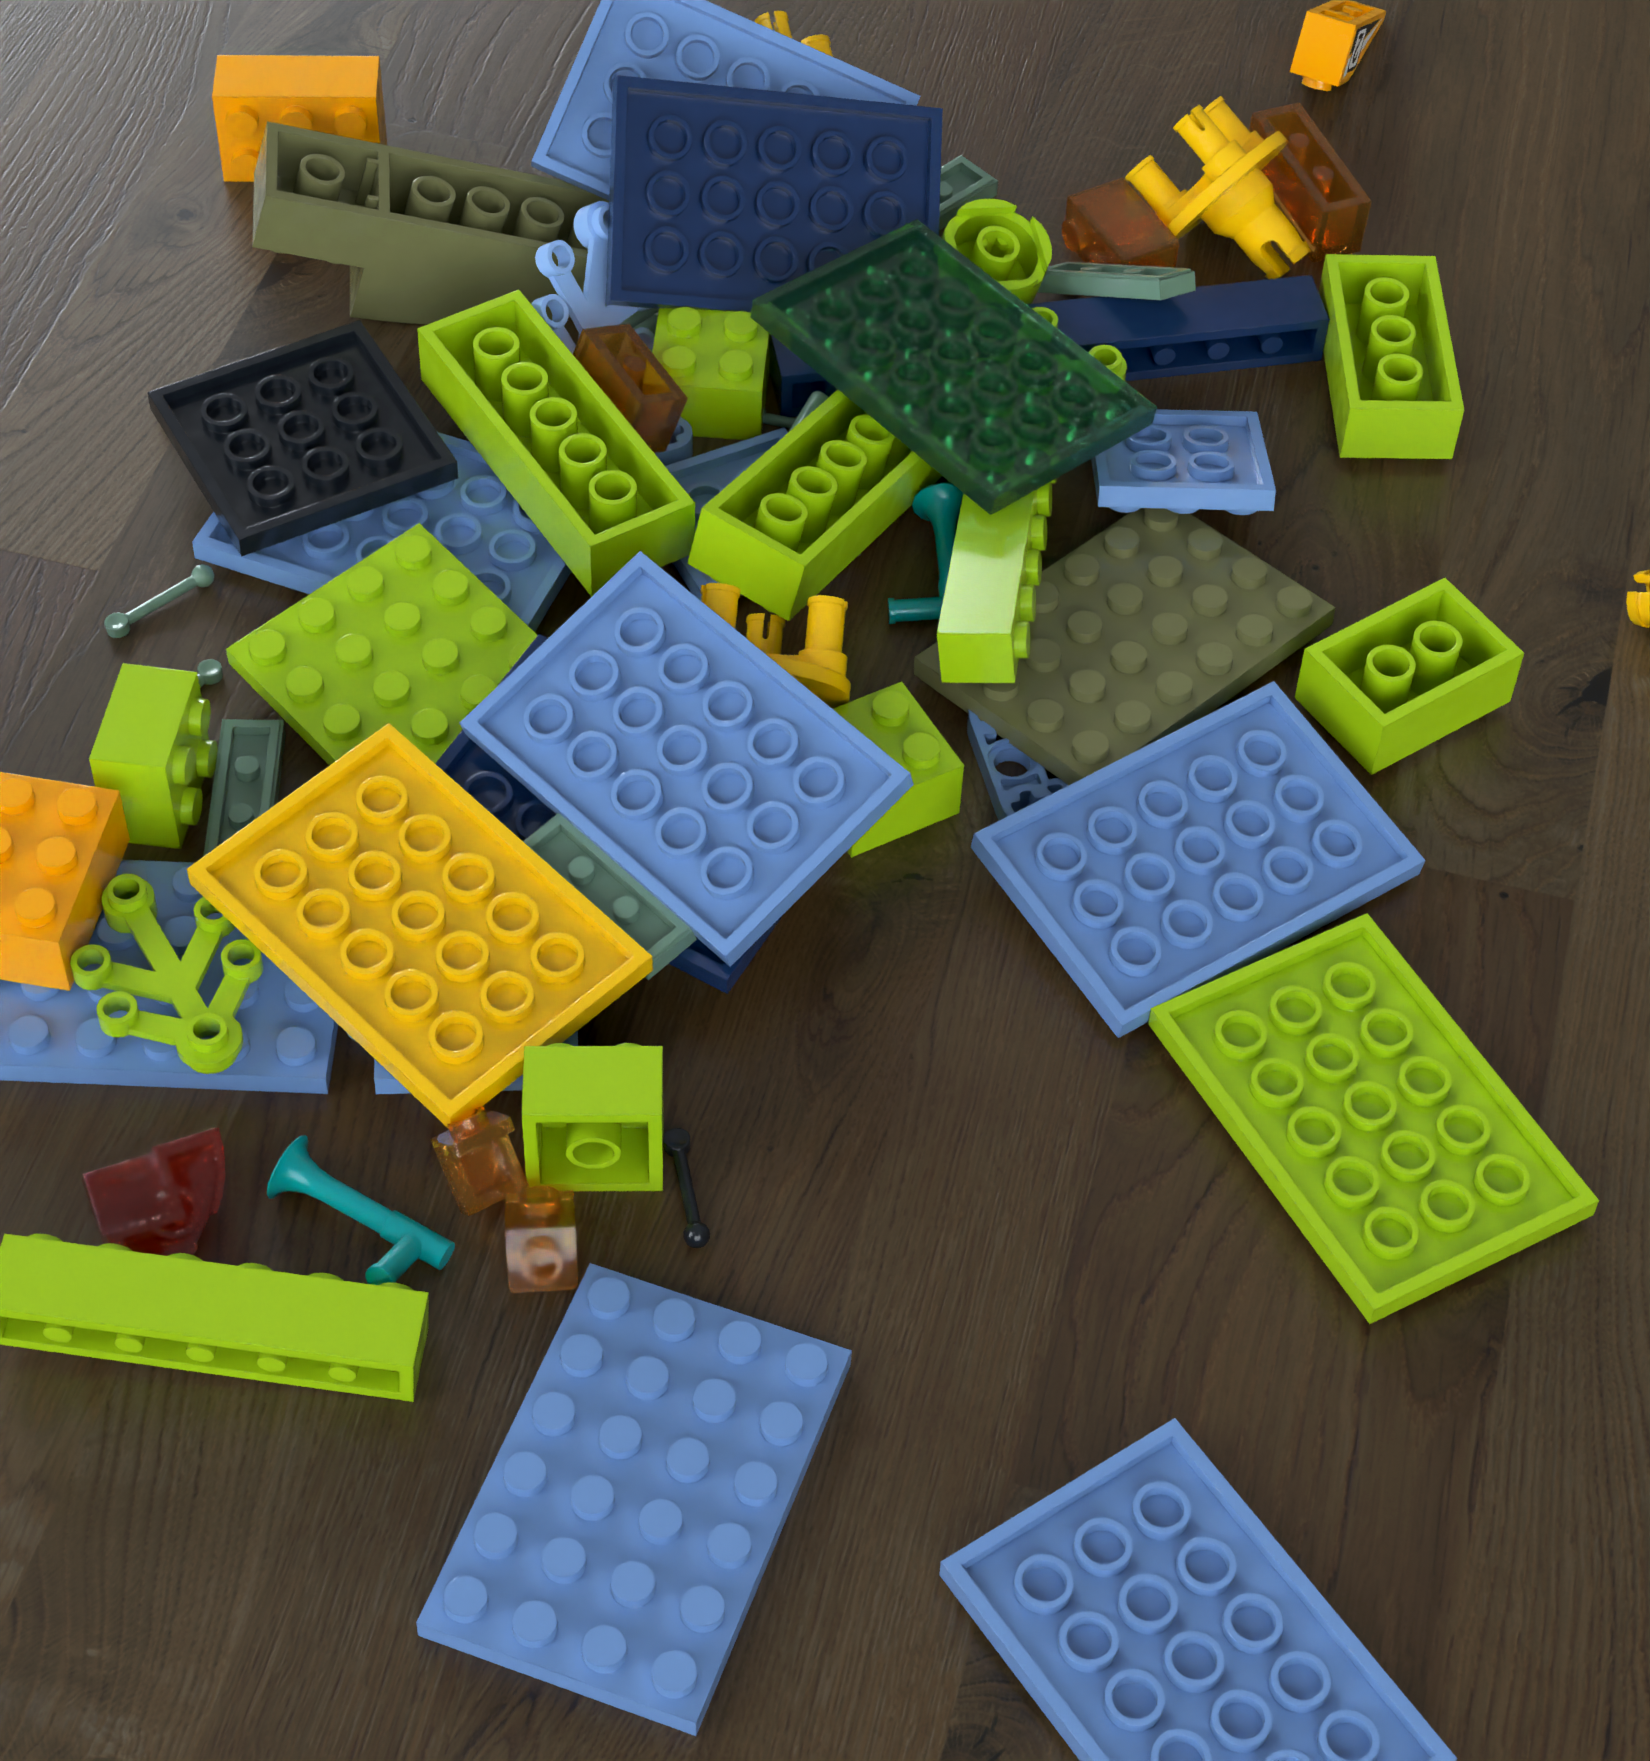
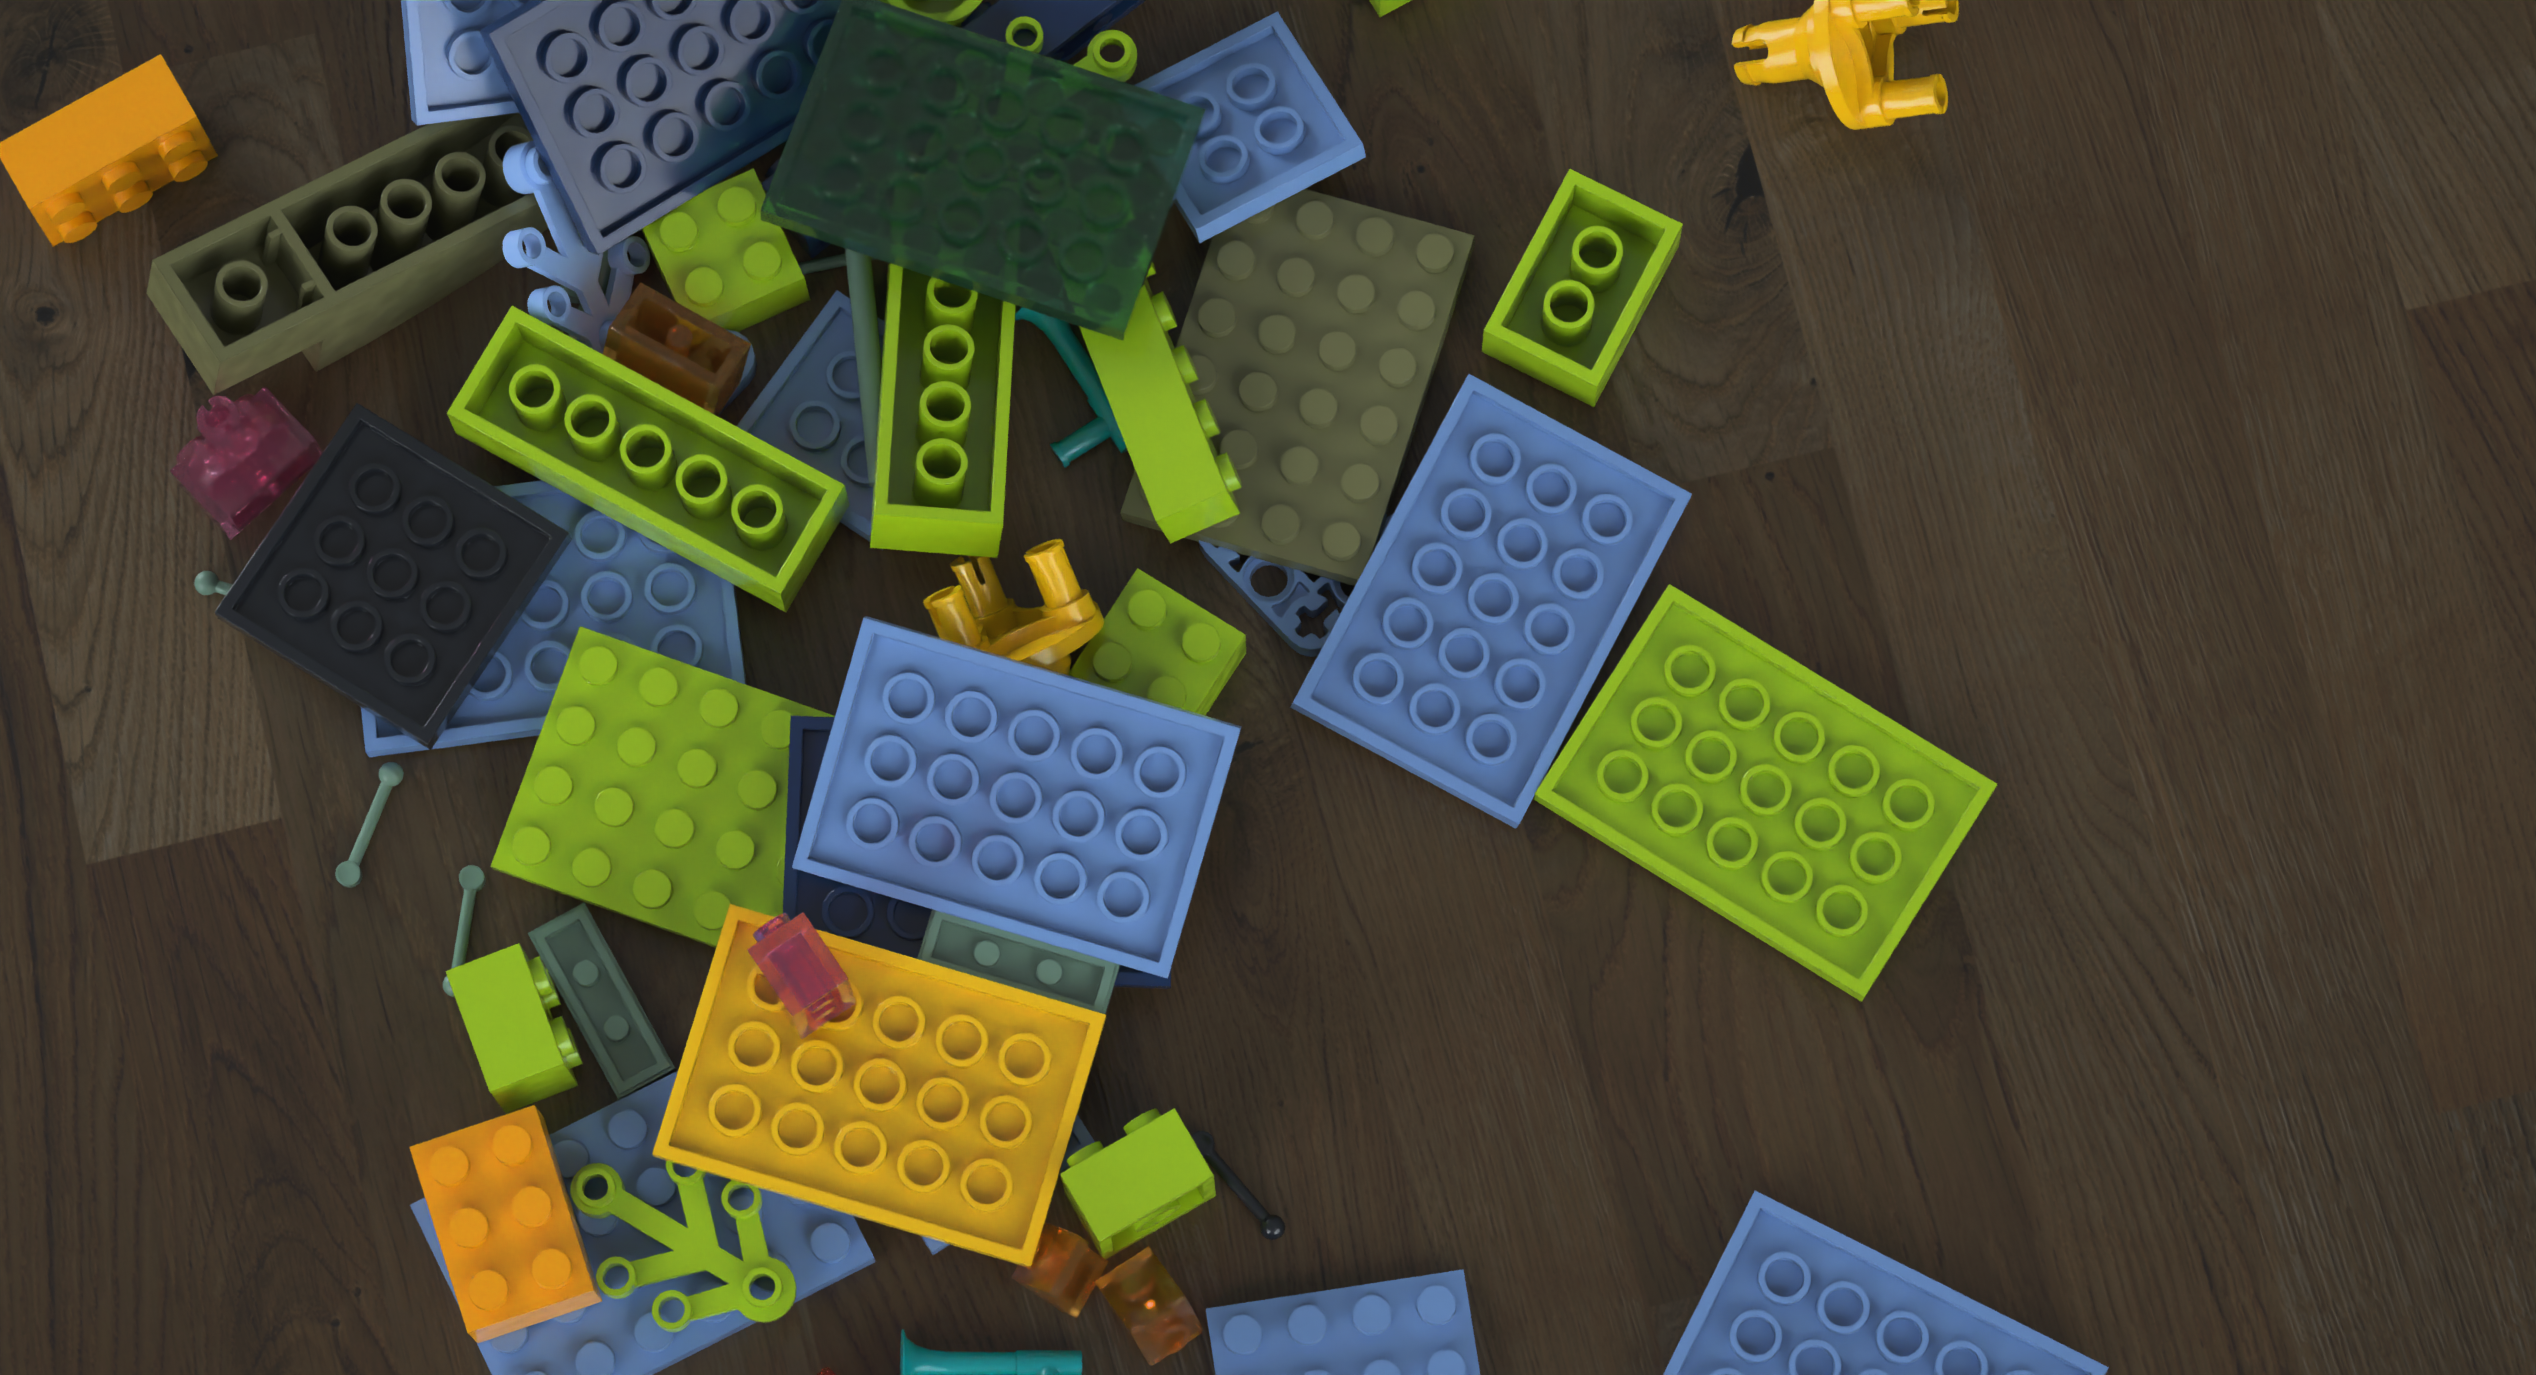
camera: 25 degrees left, 25 degrees up
none -> clear pink brick [170,387,323,540]
none -> clear pink brick [747,912,856,1040]

